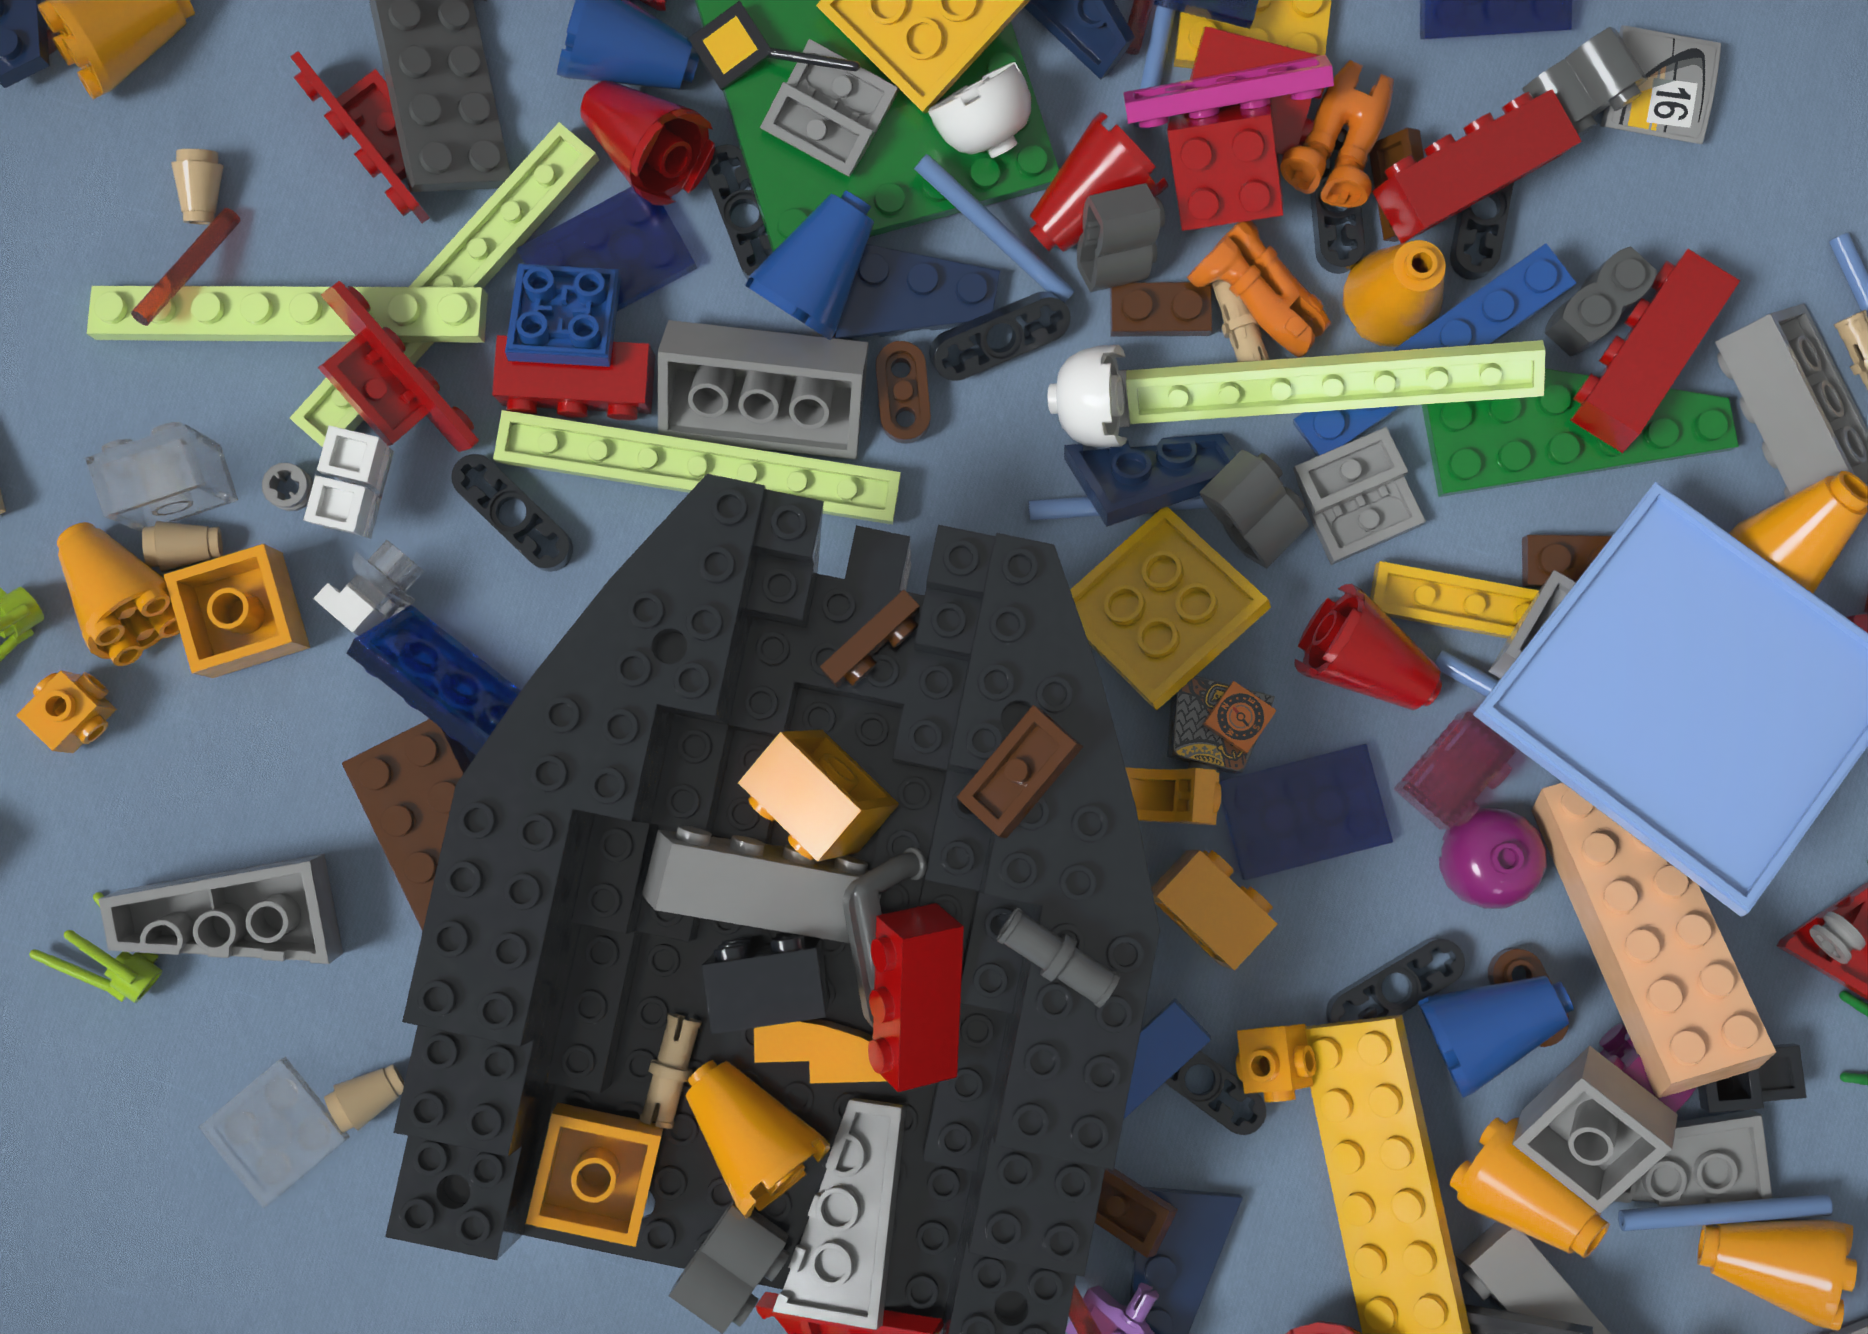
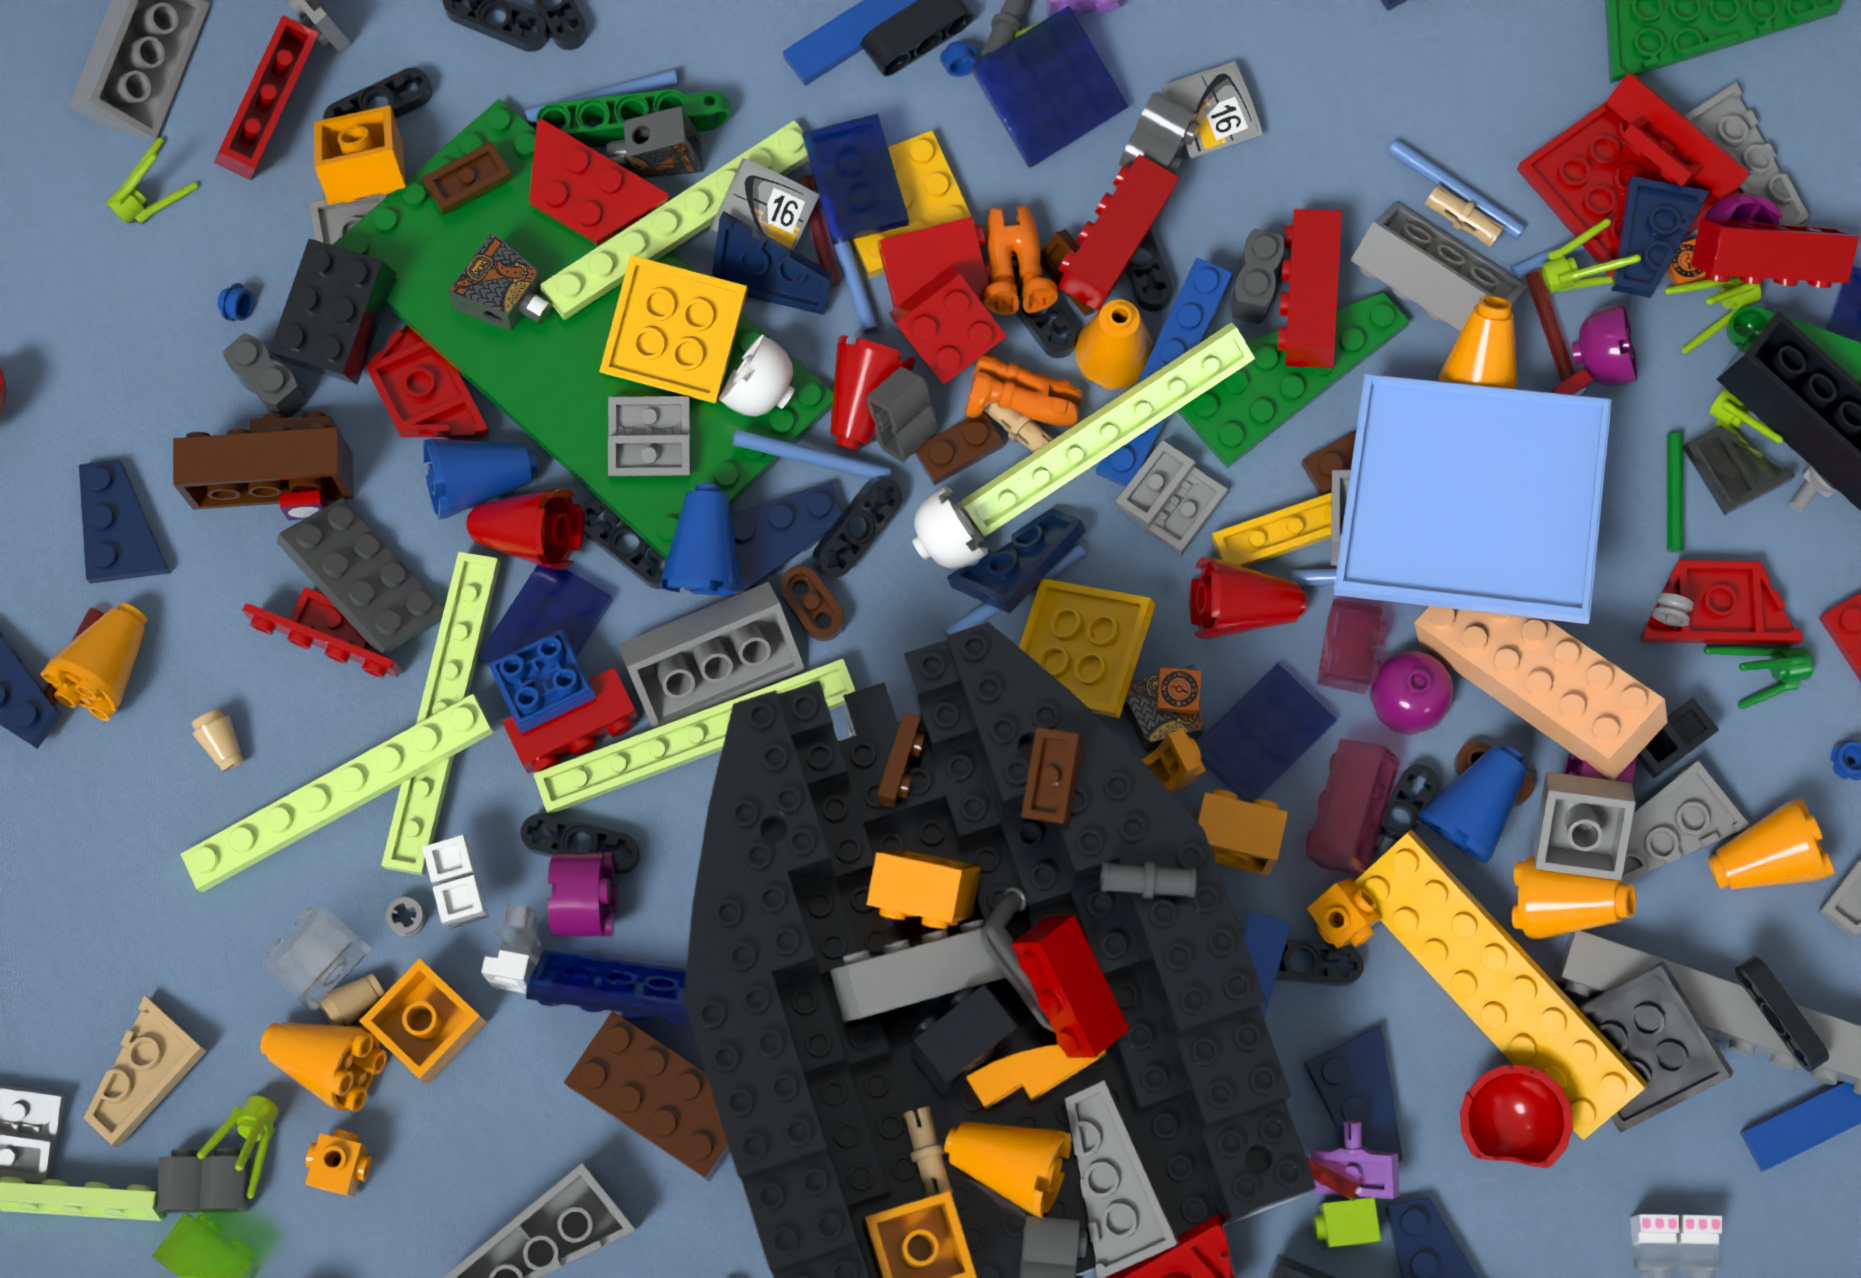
camera: 25 degrees left, 10 degrees down
clear red bar [131,208,241,326] -> none
red bracket [317,281,479,452] -> none
piece [688,0,860,91] -> none
reddish brown plate [1095,1168,1178,1258] -> none
dark pink plate [1123,55,1334,128] -> none
dark grey brick [1199,449,1309,569] -> none
medium blue piece [1618,1194,1833,1231] -> none
none -> magenta brick [548,852,619,937]
none -> clear pink brick [1305,739,1400,875]

